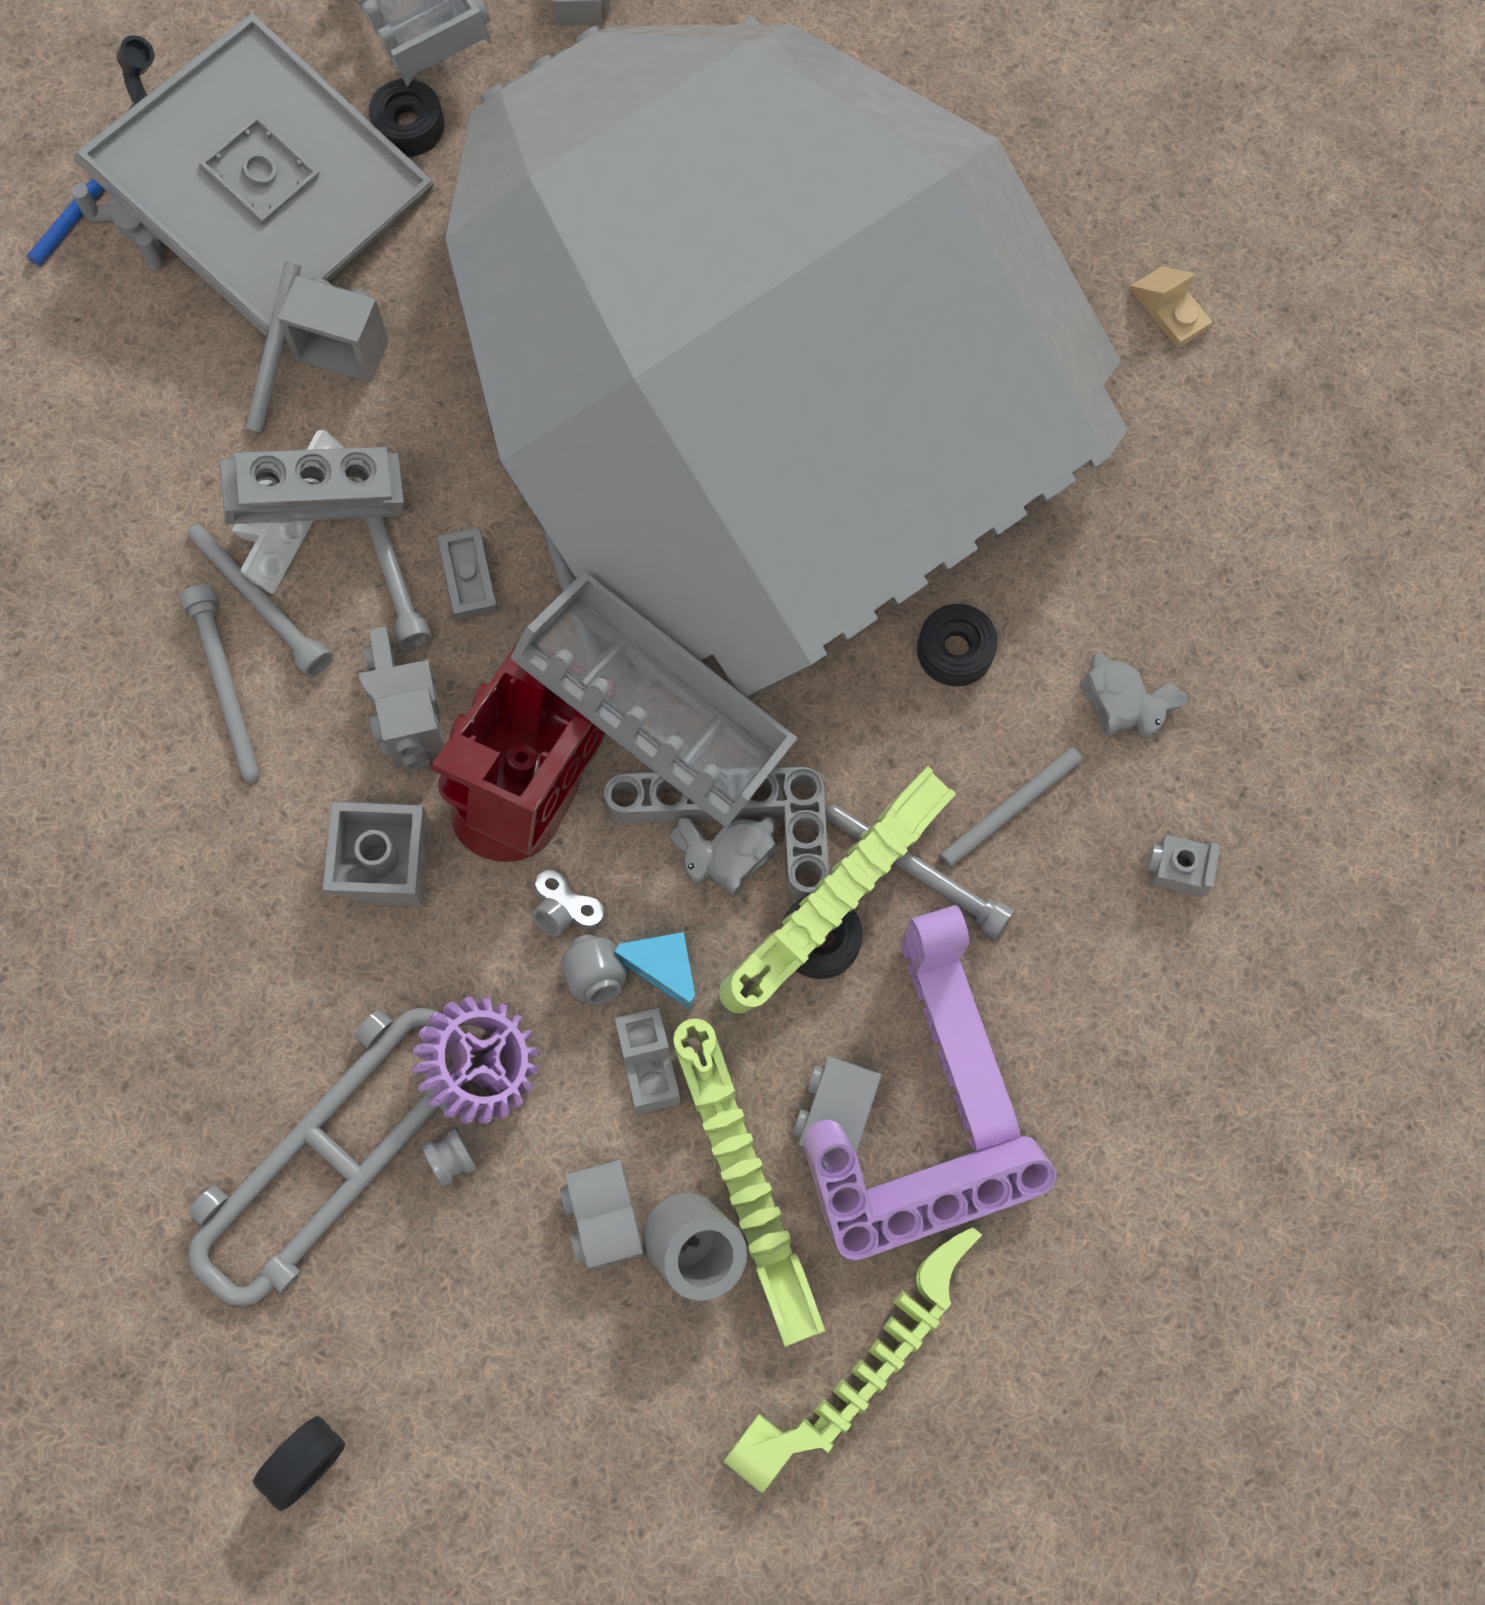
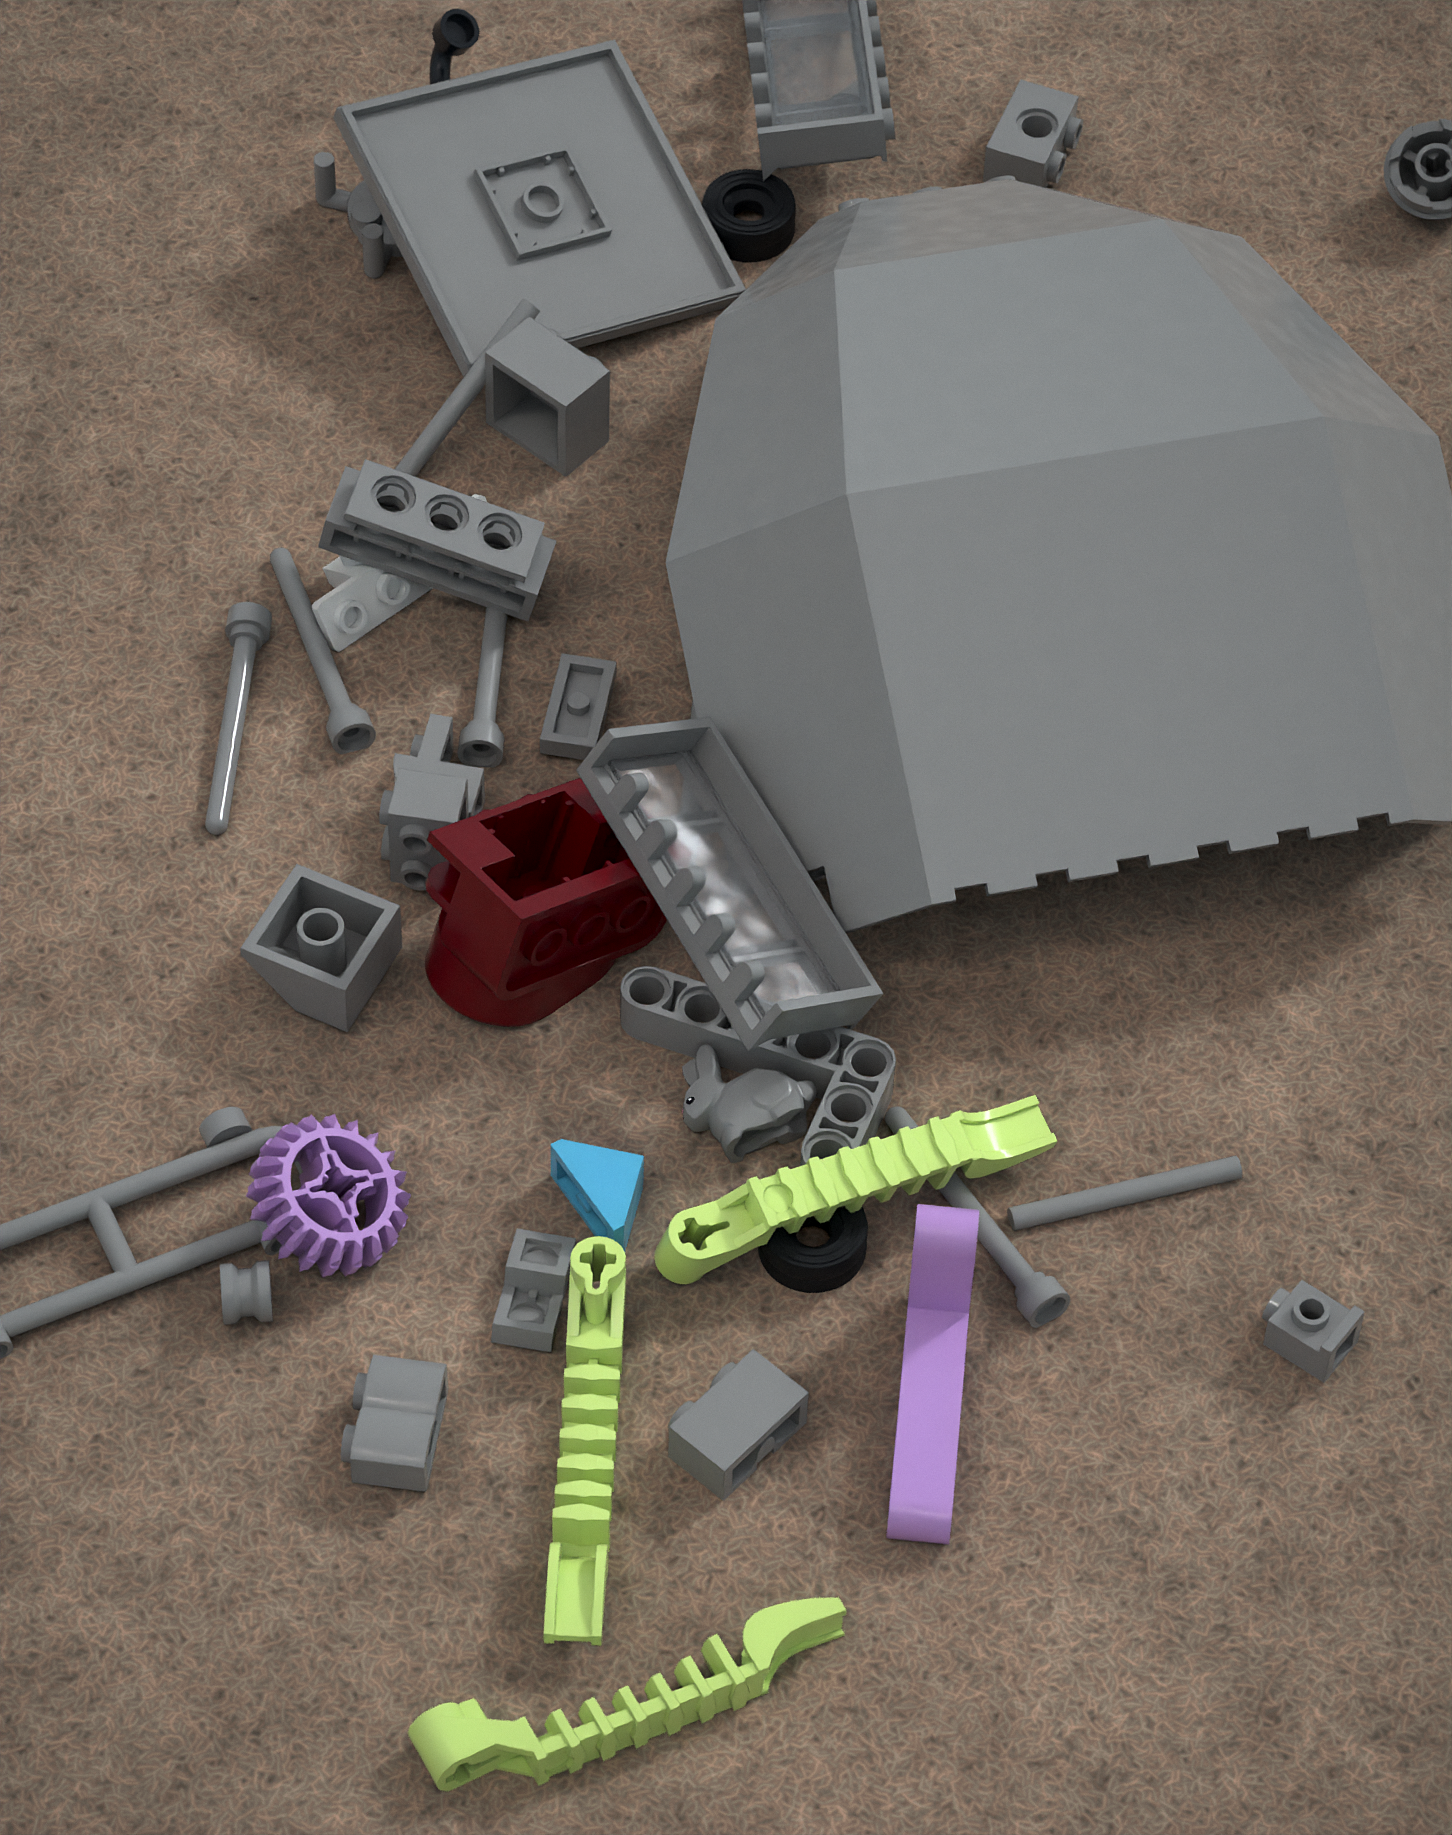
camera: 25 degrees right, 20 degrees down
blue bar [26,178,105,267] -> none
light grey piece [532,870,604,937] -> none
light grey head [561,935,627,1006] -> none
light grey piece [643,1192,747,1301] -> none
lavender beam [803,1120,1056,1260] -> none
black tyre [917,604,998,687] -> none
light grey animal [1080,652,1187,737] -> none

